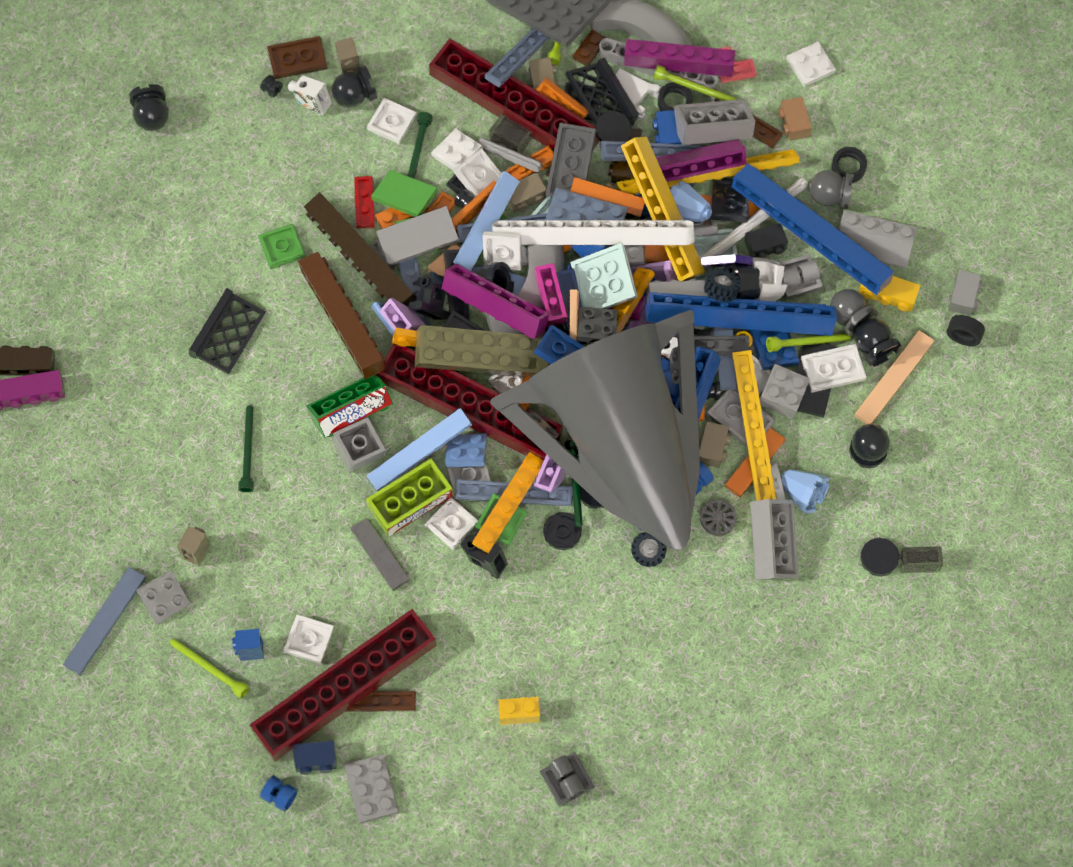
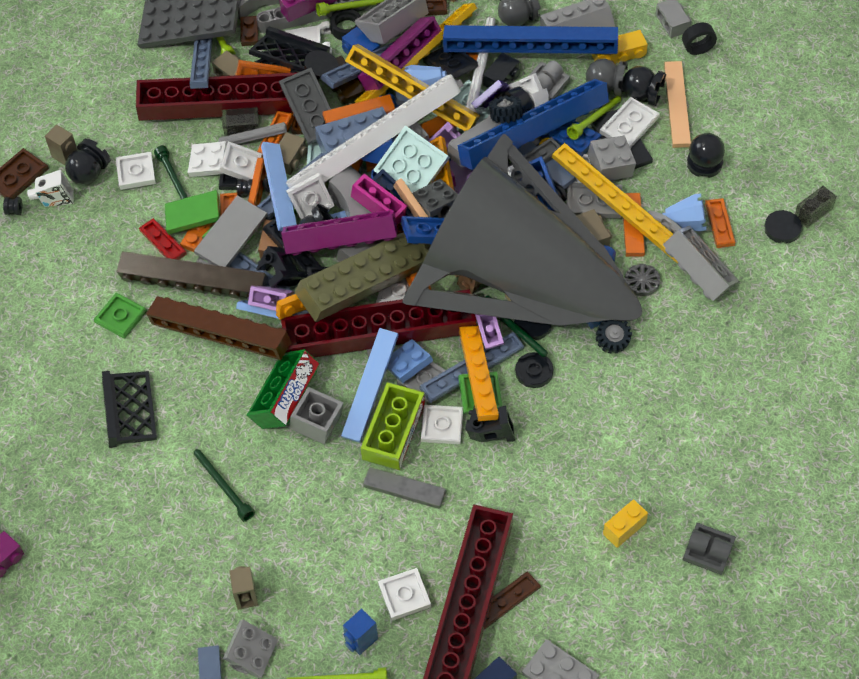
camera: 35 degrees left, 10 degrees down
none -> orange tile [705,198,735,248]

